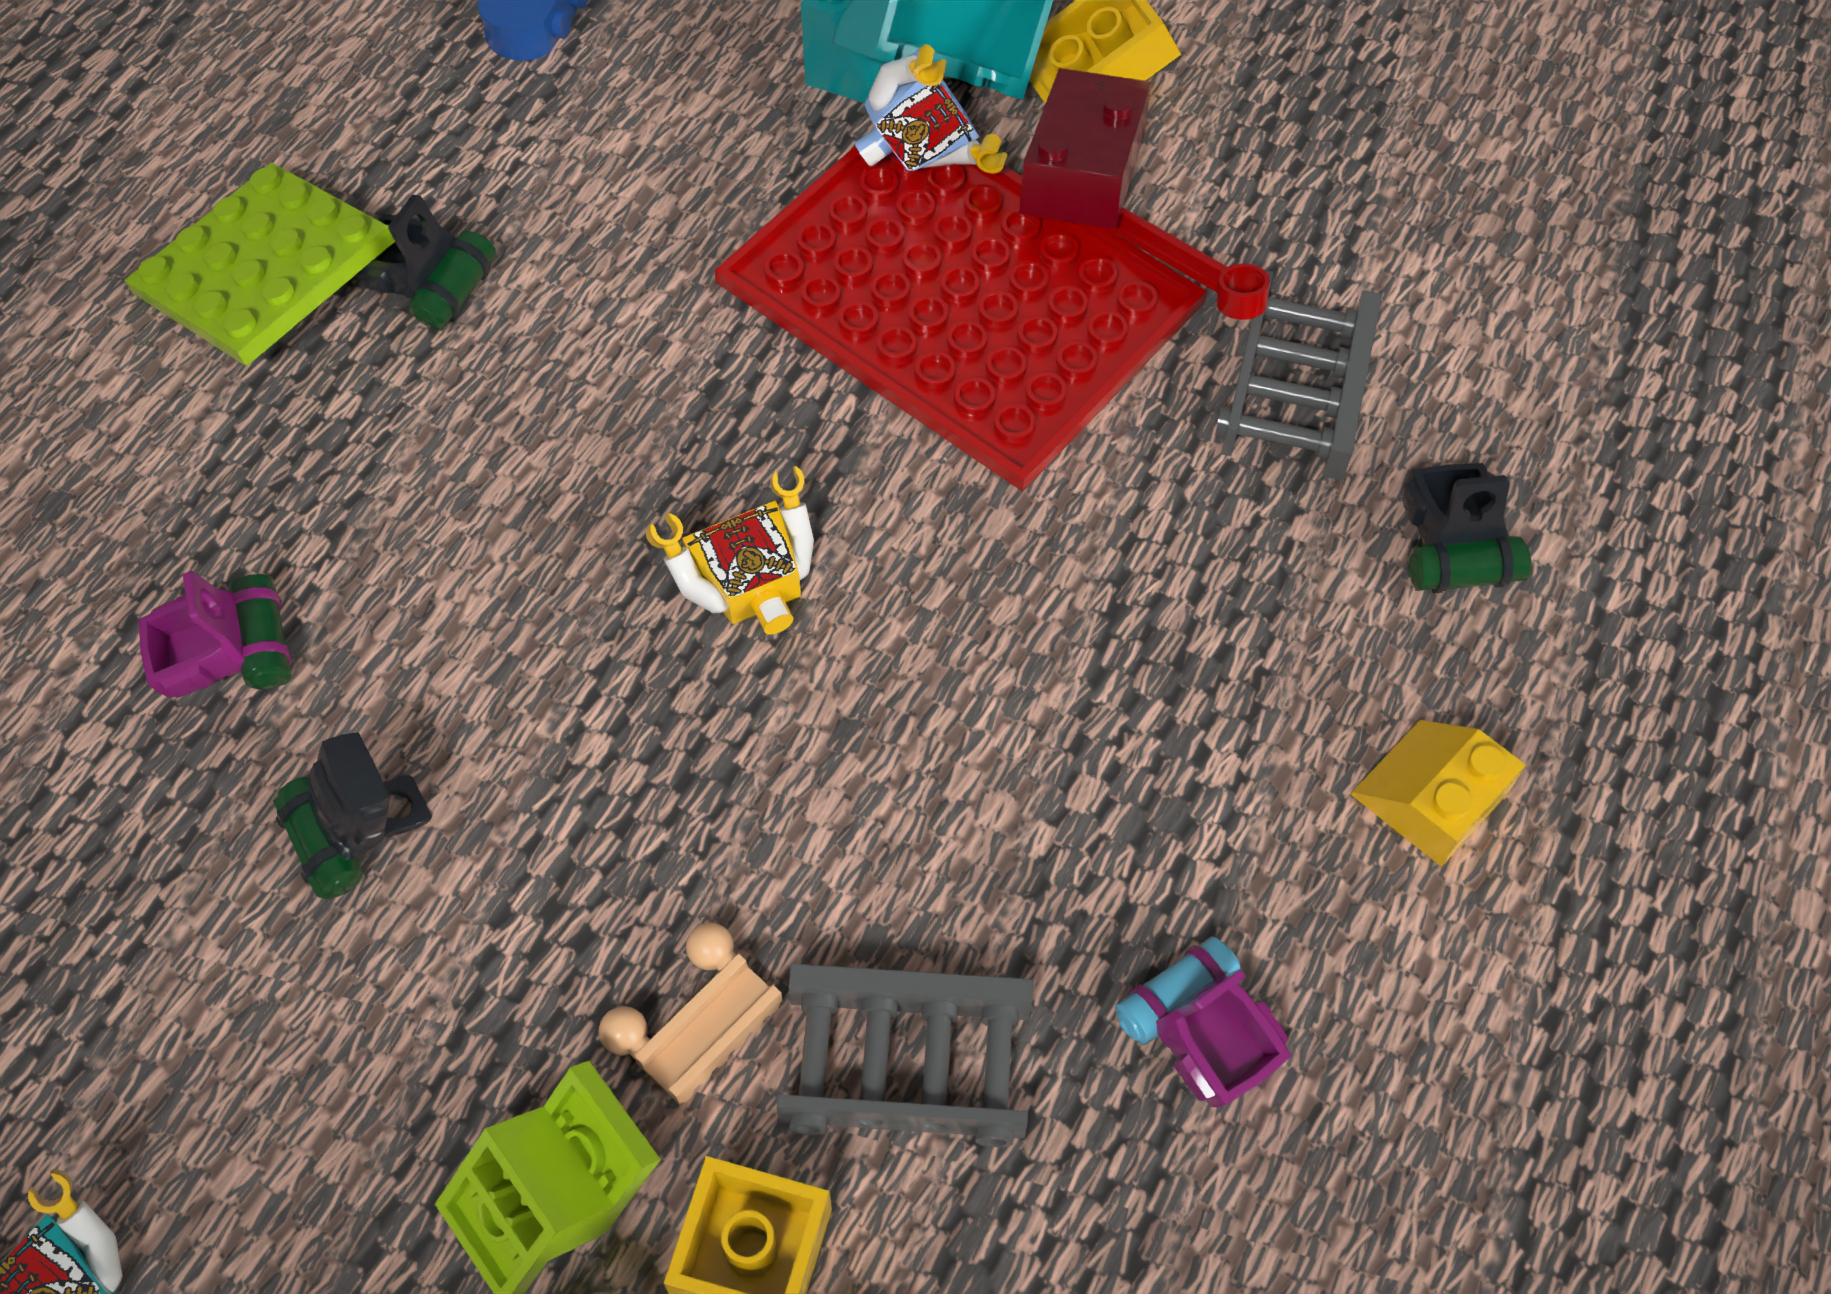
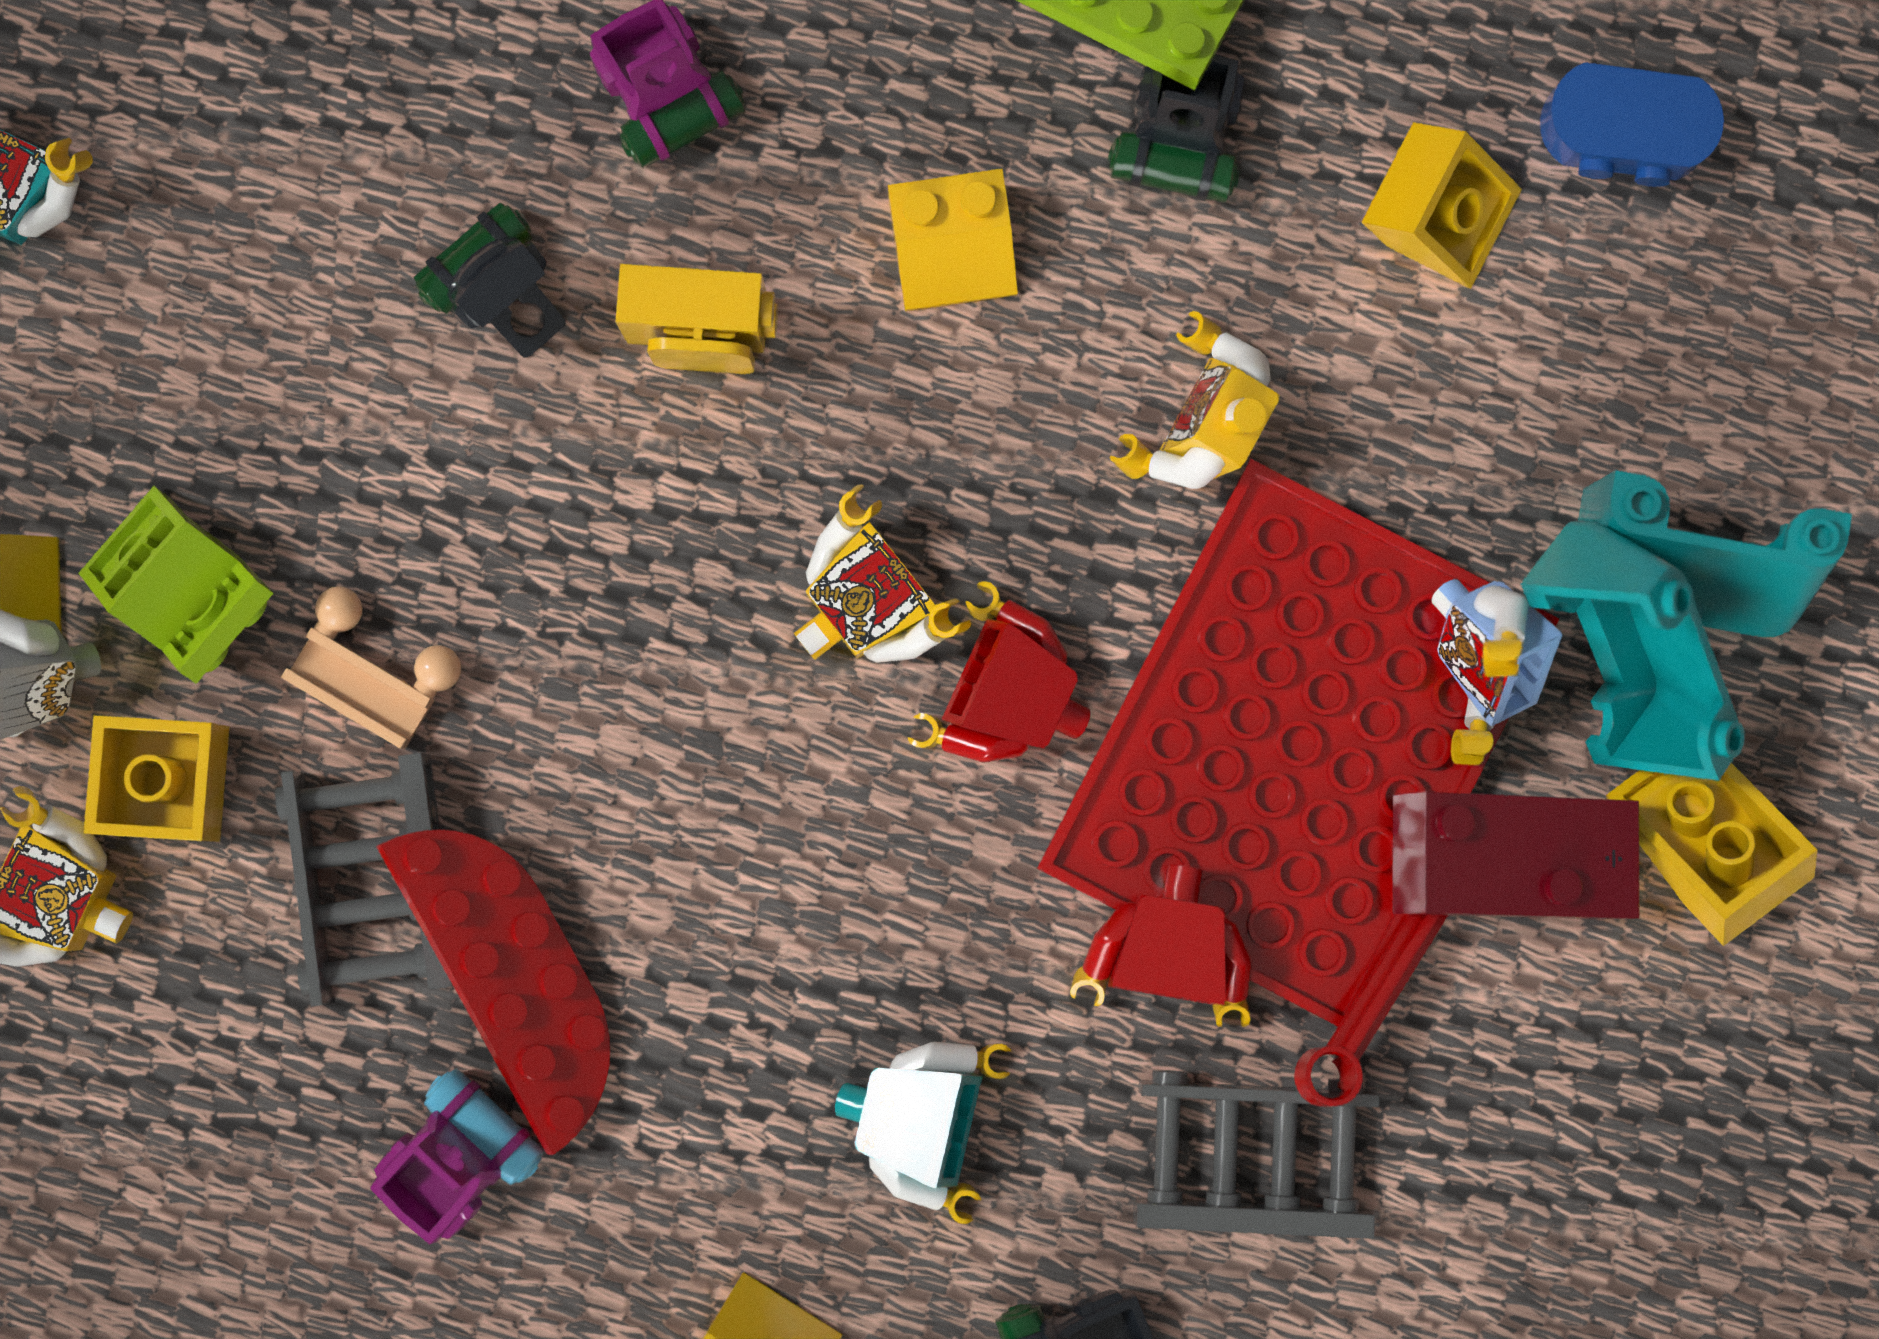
camera: 75 degrees right, 25 degrees up
none -> red plate [376,830,610,1155]
none -> yellow brick [615,264,778,374]
none -> torso [835,1042,1012,1224]
none -> yellow slope [888,169,1018,311]
none -> red torso [908,581,1091,763]
none -> red torso [1070,864,1251,1027]
none -> torso [1110,311,1280,489]
none -> yellow slope [1361,122,1522,289]

